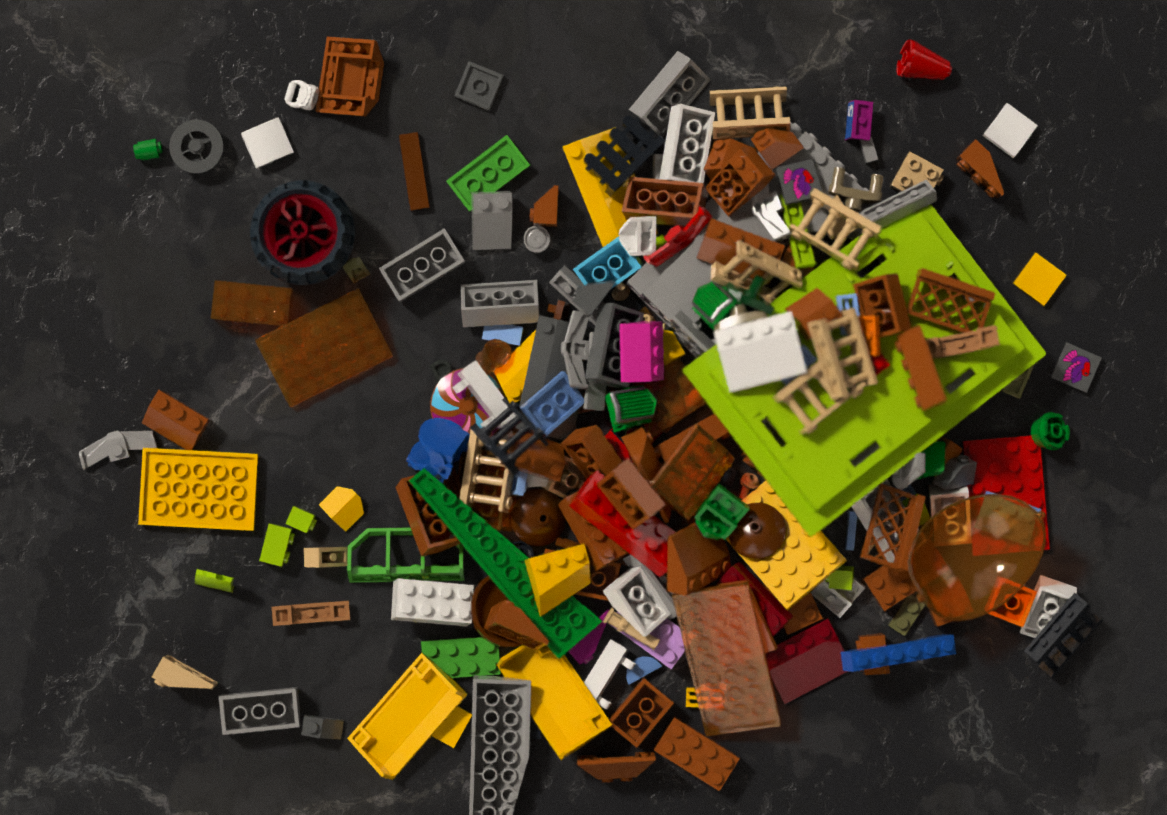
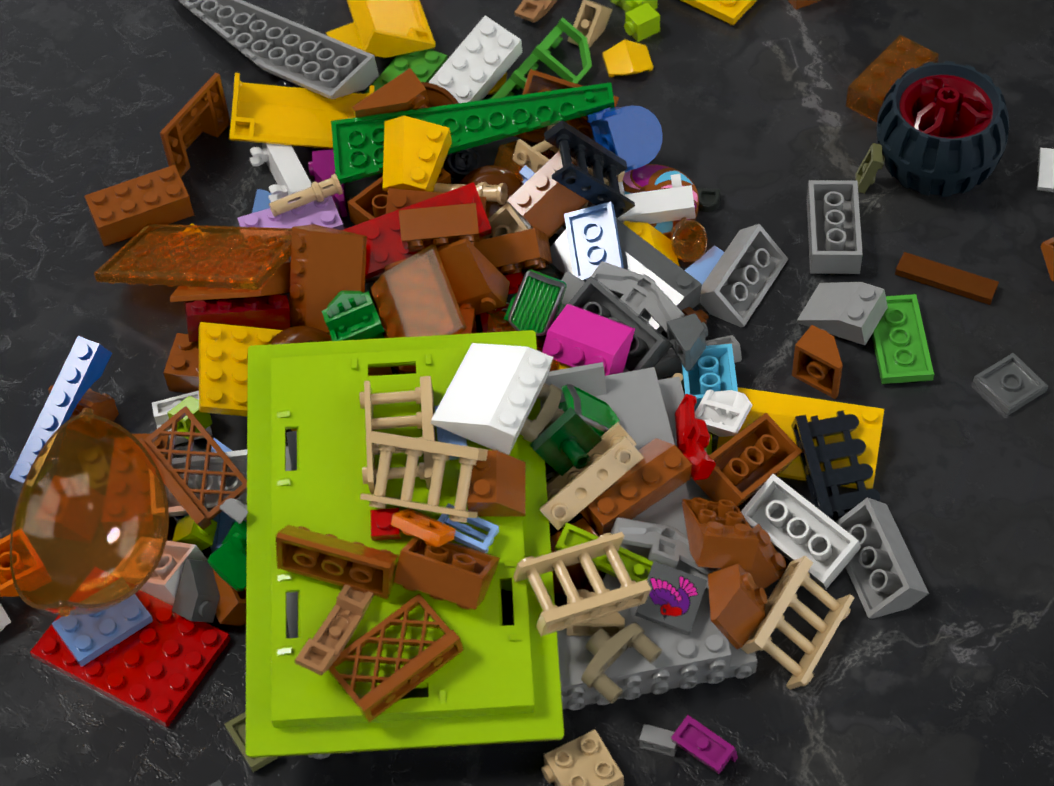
camera: 130 degrees right, 35 degrees down
clear orange plate [255,288,393,408] -> none
light grey wheel [524,226,550,253] -> none
white slope [603,567,671,637] -> none
dark orange brick [609,677,674,747] -> none
dark red slope [760,618,848,704] -> none
light grey slope [859,180,937,228] -> none
green cone [1031,412,1070,451] -> none
none -> tan pin [434,182,508,205]

